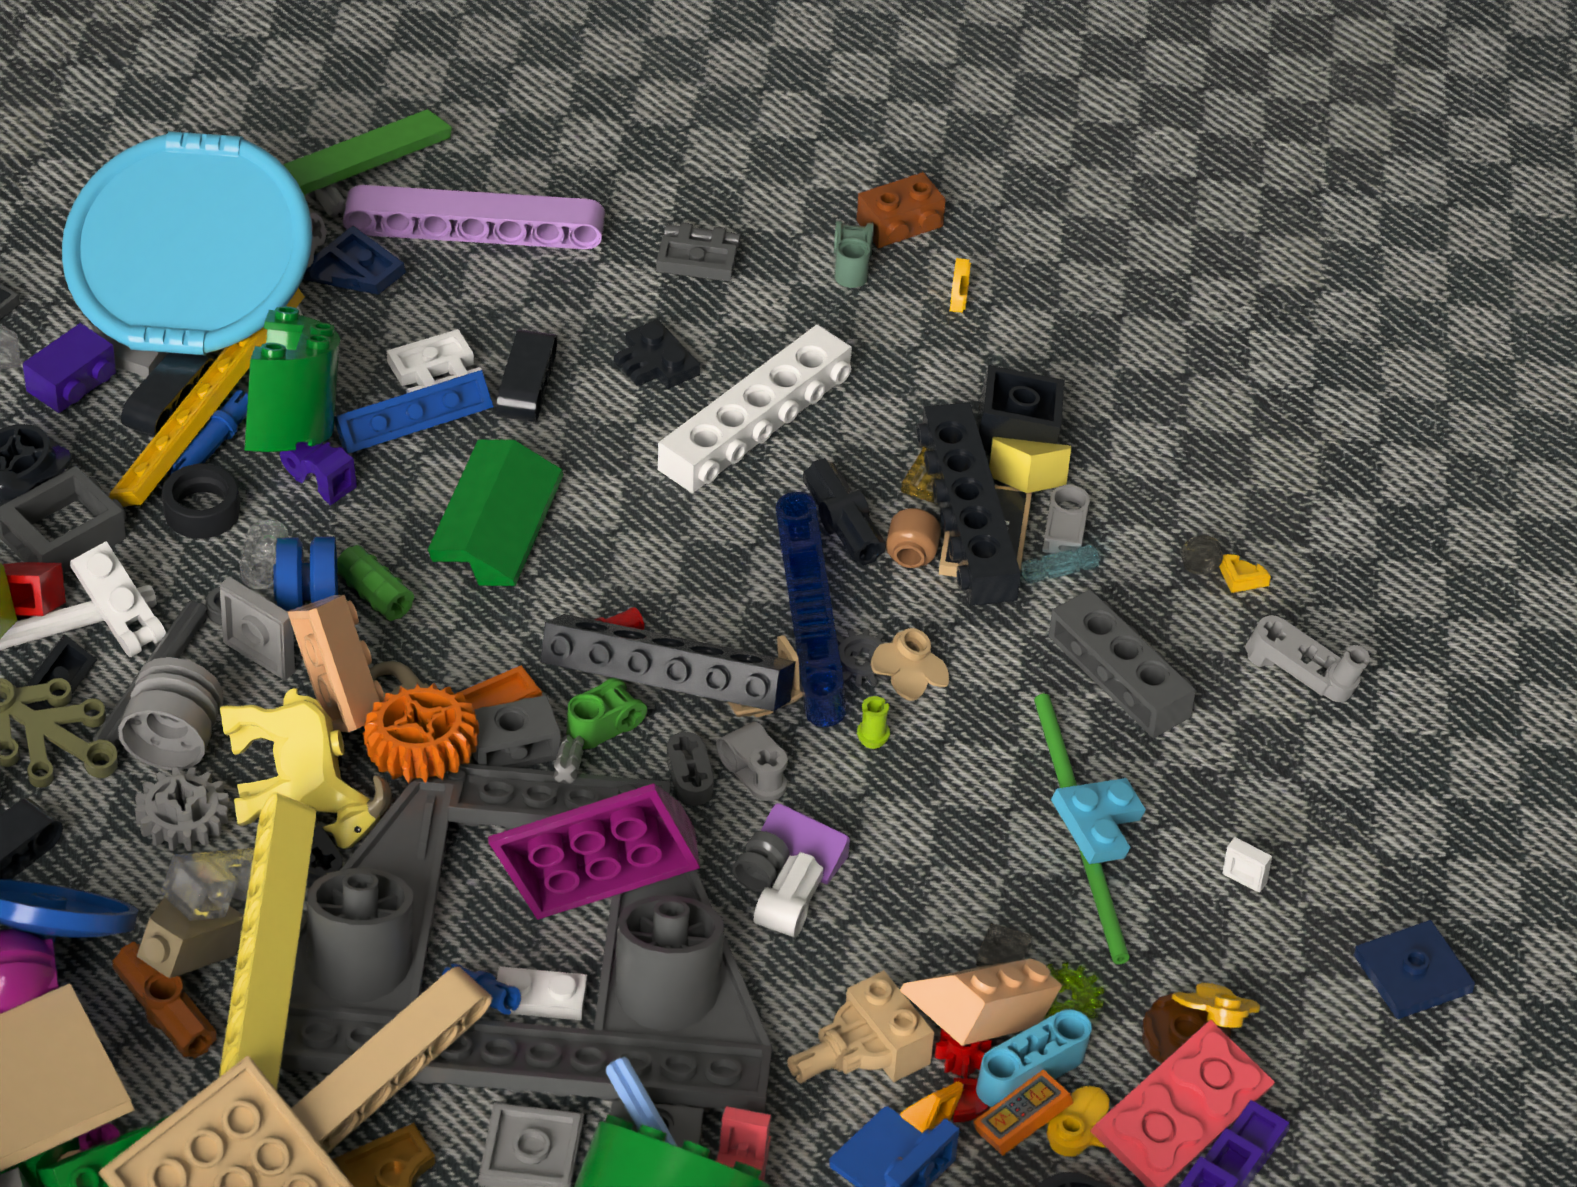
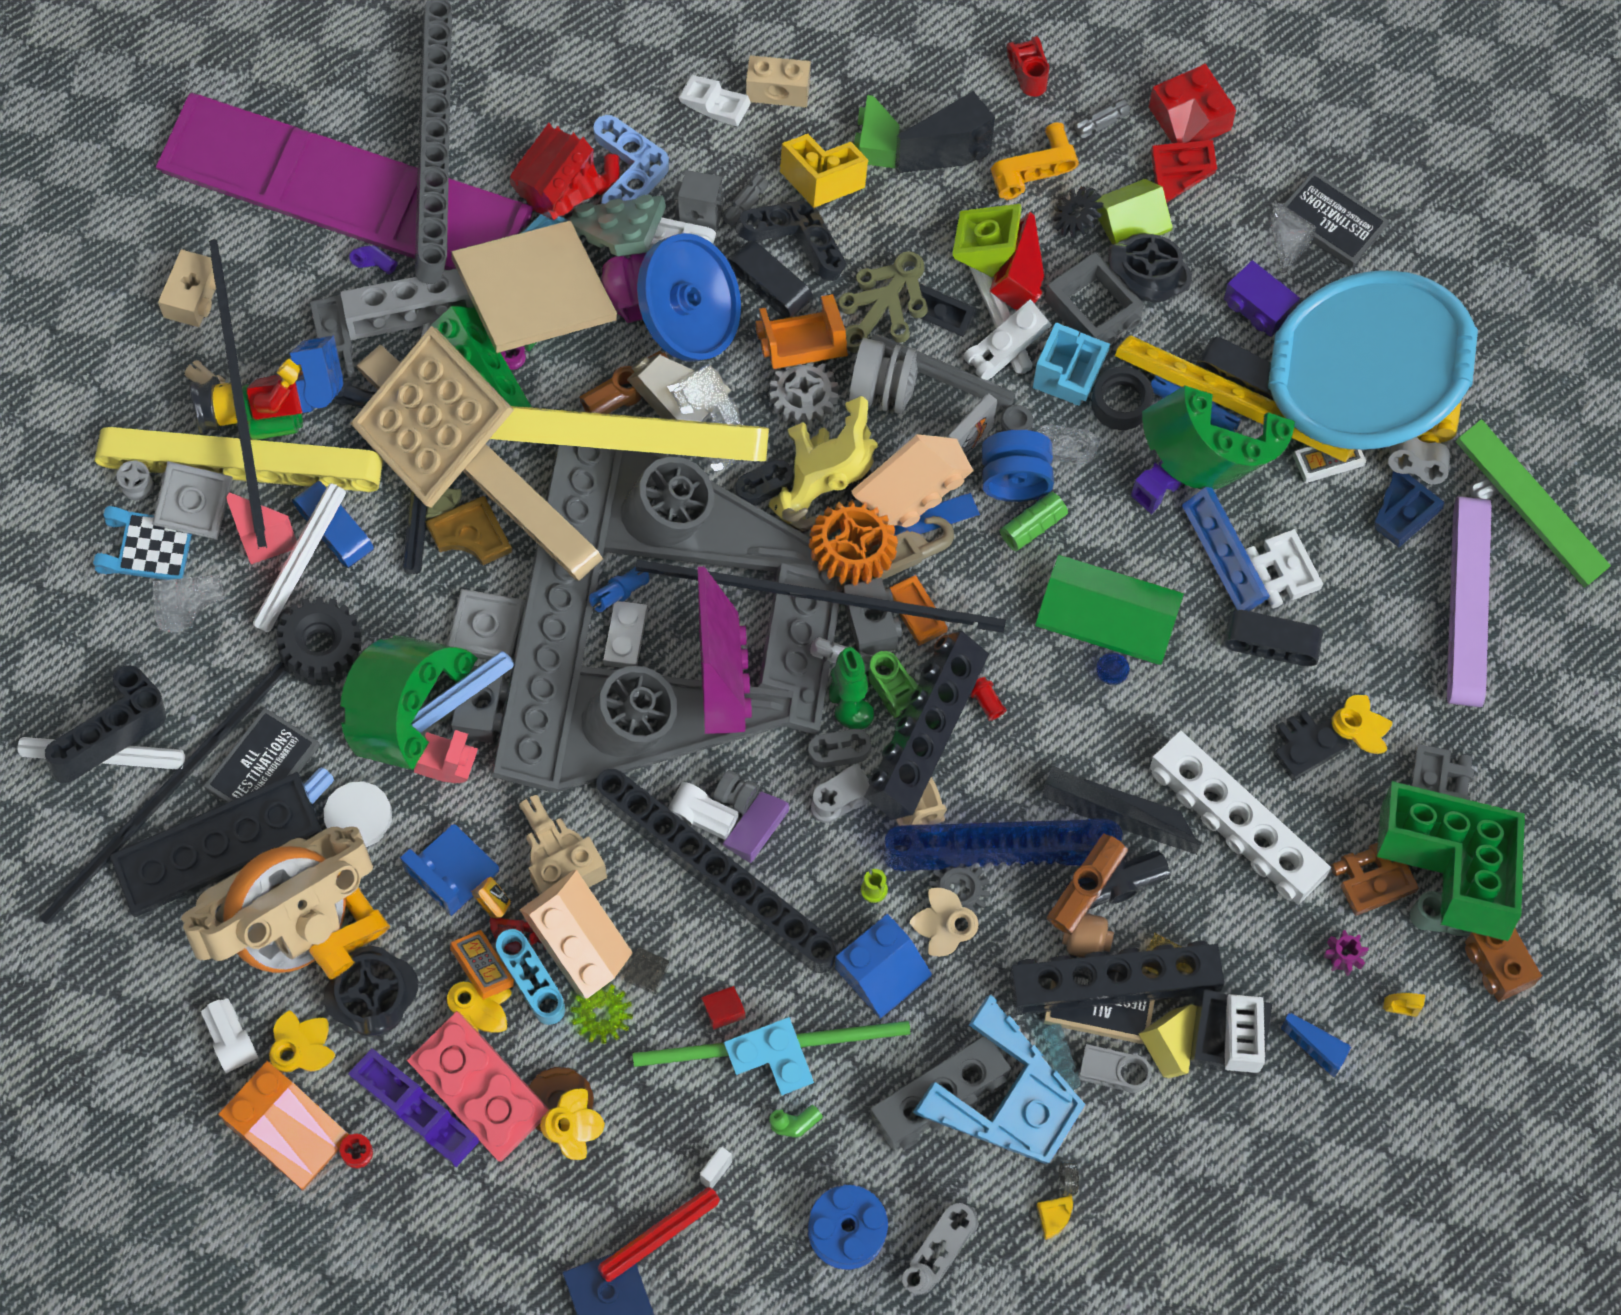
camera: 95 degrees right, 20 degrees up
none -> black beam [596,768,836,973]
none -> red axle [598,1187,720,1282]
none -> black piece [635,560,1006,633]
none -> red slope [701,986,746,1030]
none -> orange panel [755,294,848,369]
none -> bright green arm [769,1104,823,1137]
none -> blue wheel [808,1185,888,1270]
none -> green piece [829,647,874,730]
none -> blue slope [835,914,932,1019]
none -> wing [913,995,1085,1164]
none -> medium azure plate [1033,323,1110,406]
none -> black wedge [1042,766,1201,855]
none -> dark orange piece [1046,833,1128,935]
none -> clear blue plate [1096,653,1130,685]
none -> white slope [1225,994,1265,1073]
none -> blue slope [1281,1013,1351,1078]
none -> magenta gear [1323,930,1369,976]
none -> dark orange plate [1330,842,1419,916]
none -> yellow plate [1332,695,1393,754]
none -> green brick [1377,781,1525,941]

